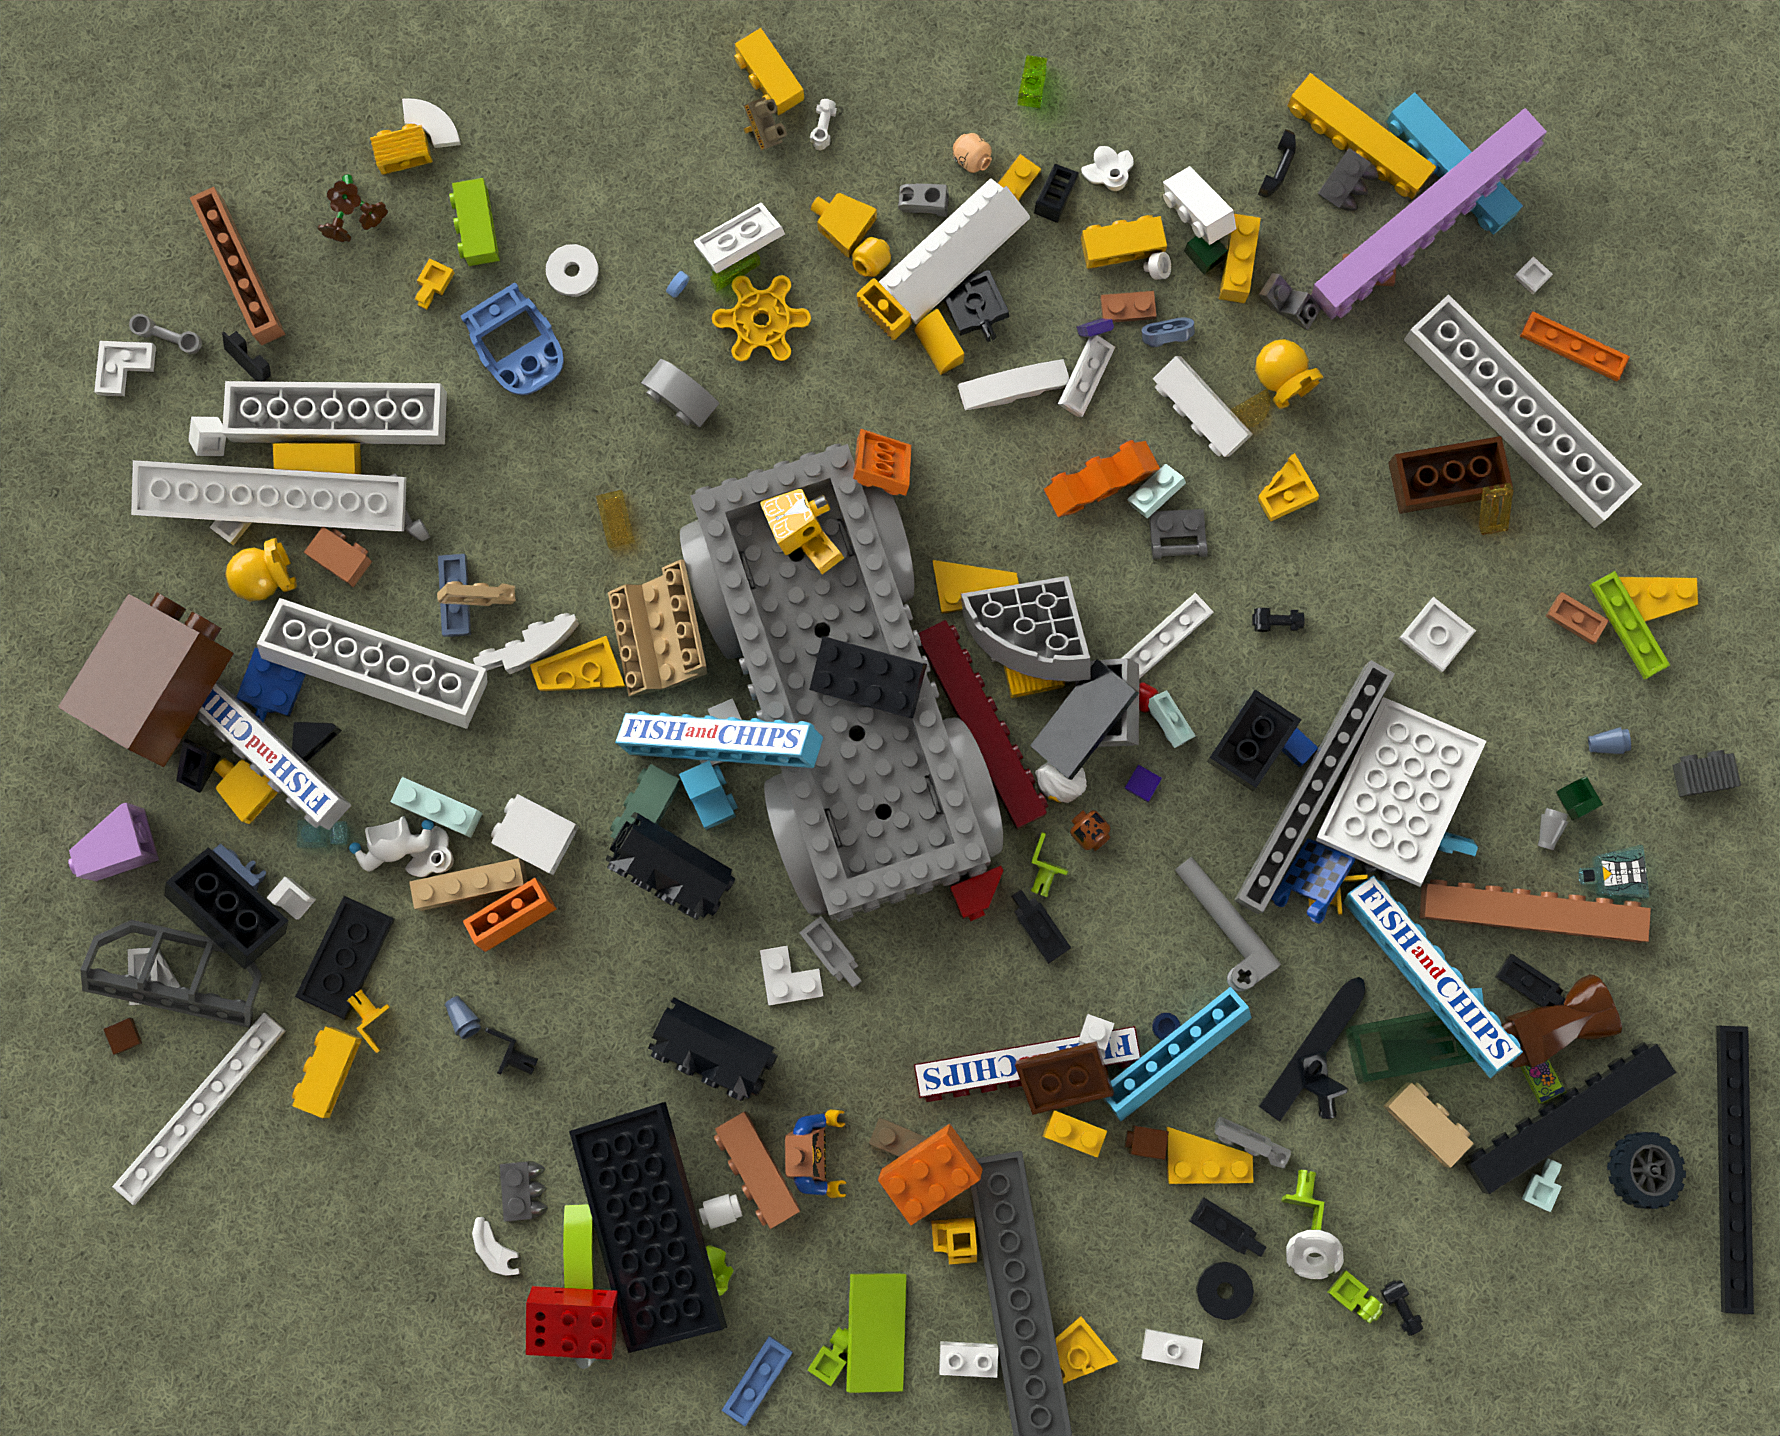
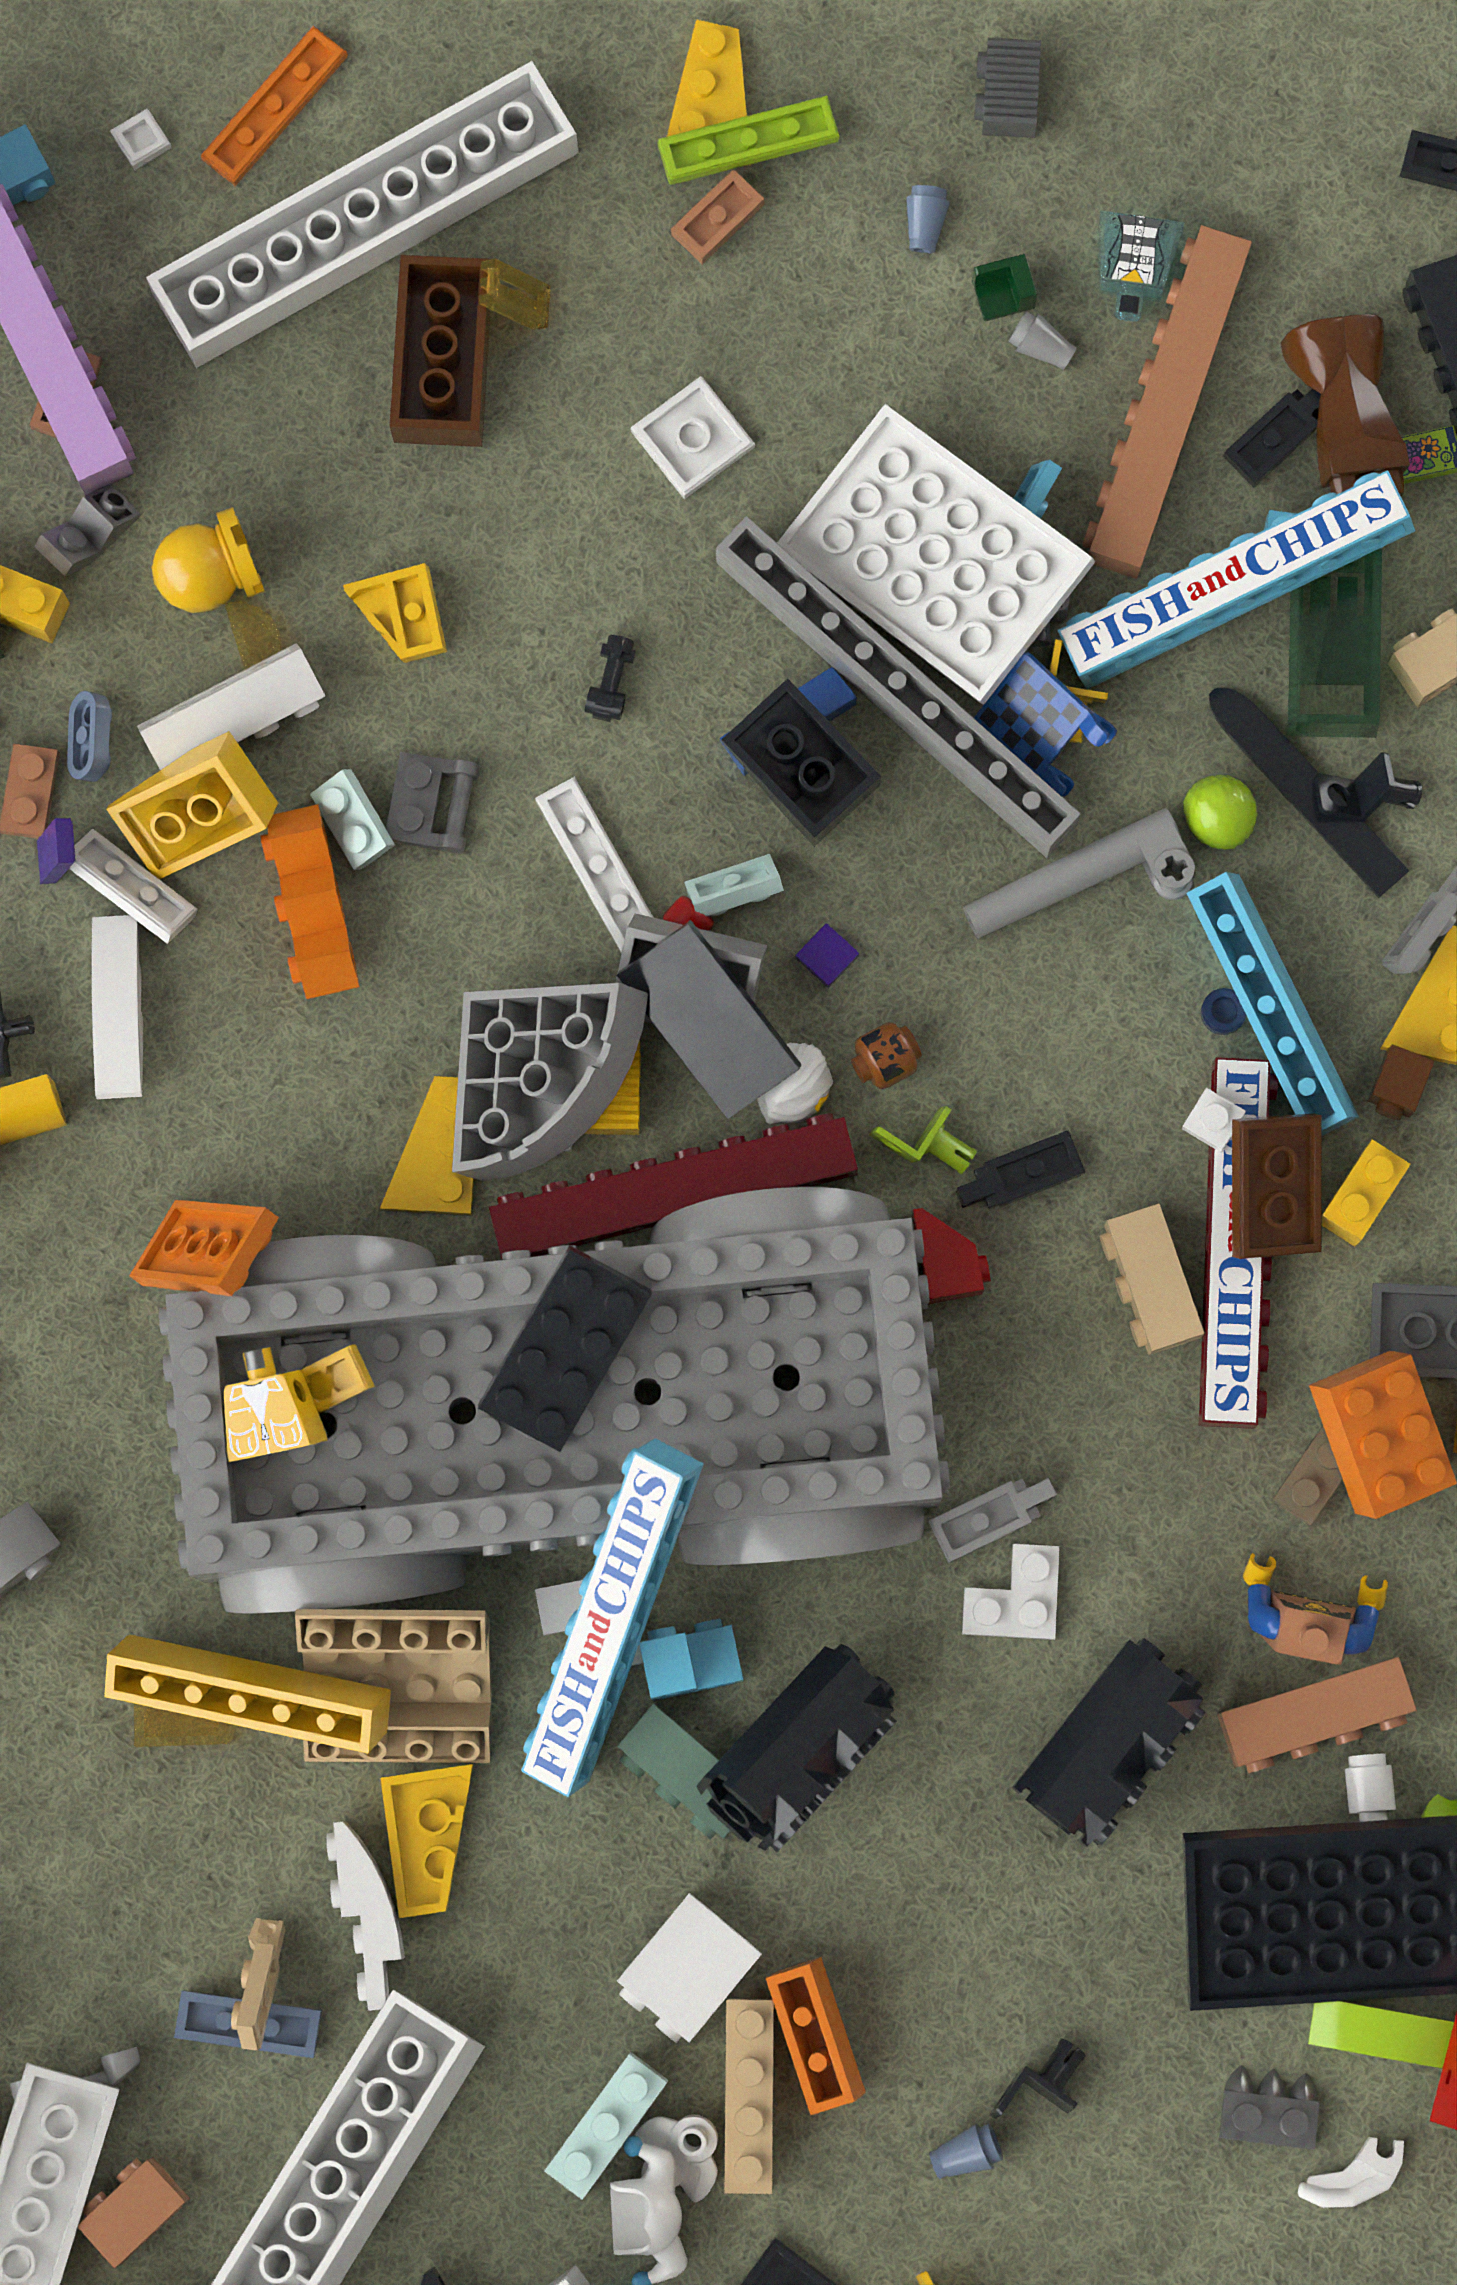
camera: 75 degrees left, 0 degrees up
none -> yellow brick [104,1634,391,1754]
none -> yellow slope [106,731,278,879]
none -> tan brick [1100,1203,1205,1355]
none -> lime hair [1183,774,1257,850]

